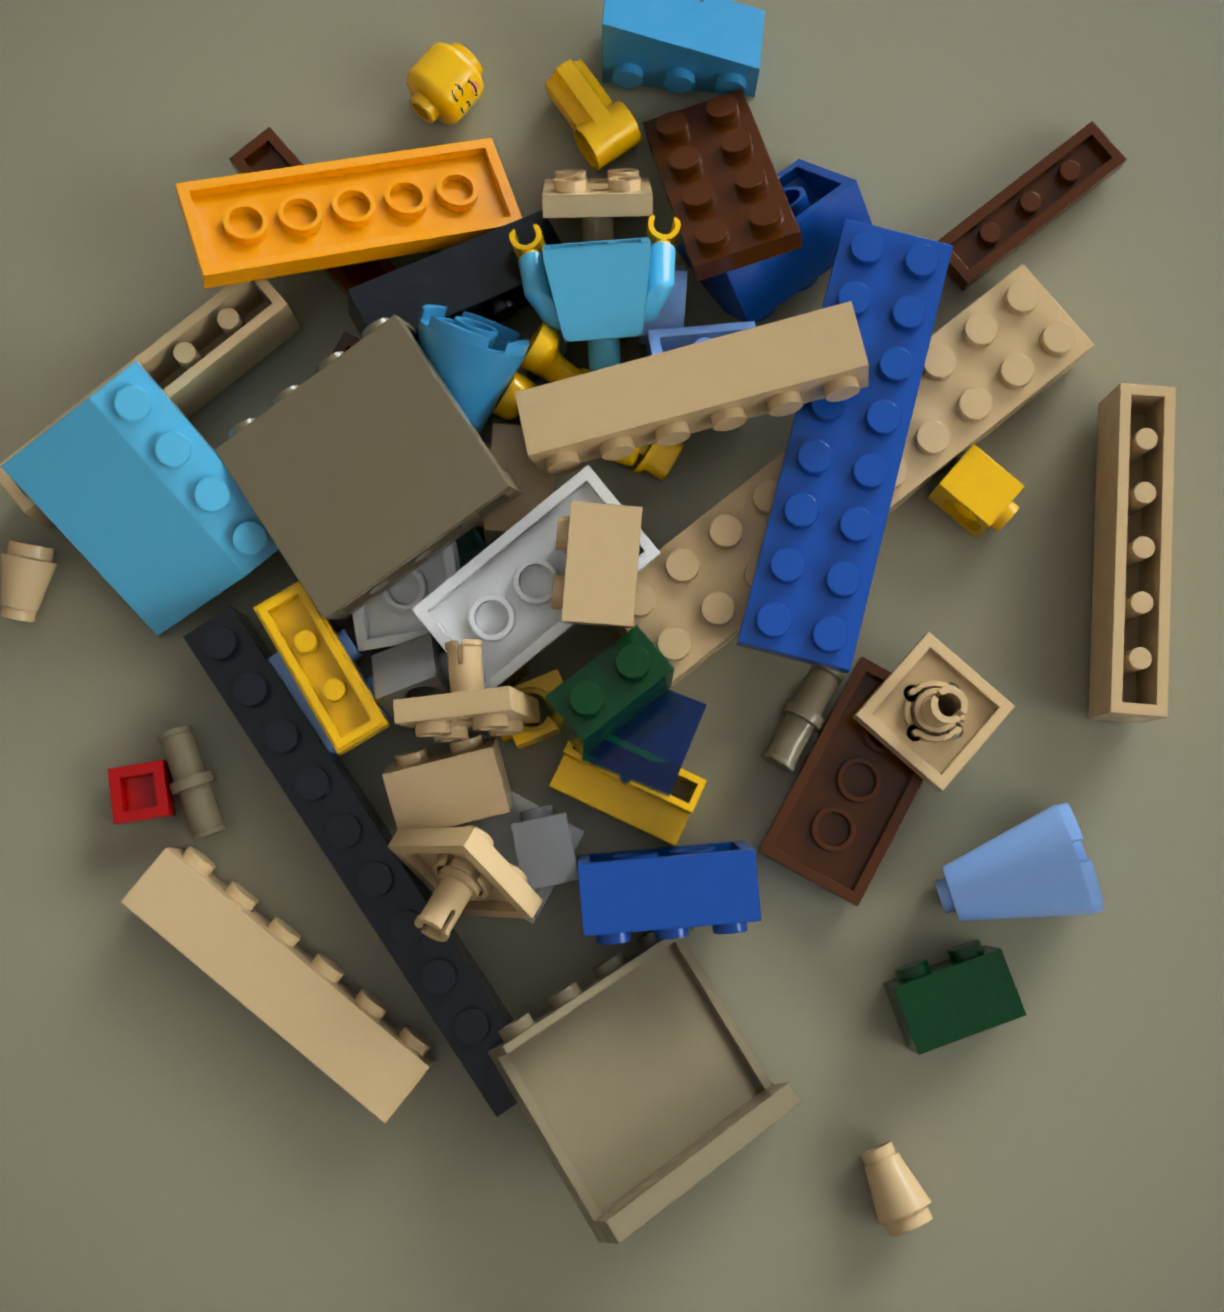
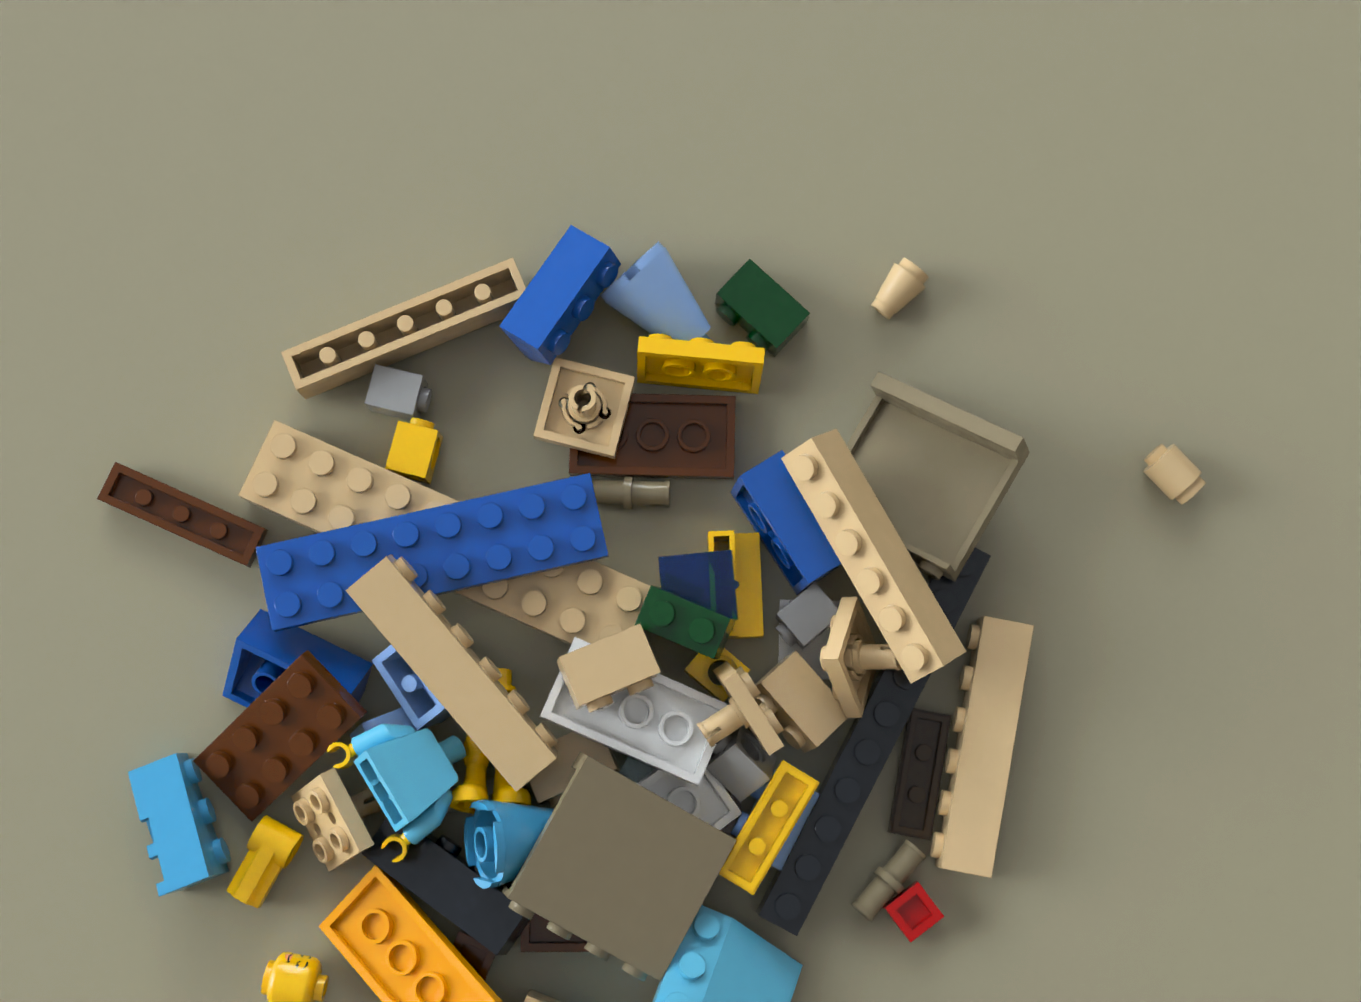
camera: 120 degrees left, 0 degrees up
none -> light grey brick [364,364,432,421]
none -> blue slope [499,225,621,365]
none -> yellow plate [637,333,765,394]
none -> tan brick [781,429,967,684]
none -> dark brown tile [887,708,952,841]

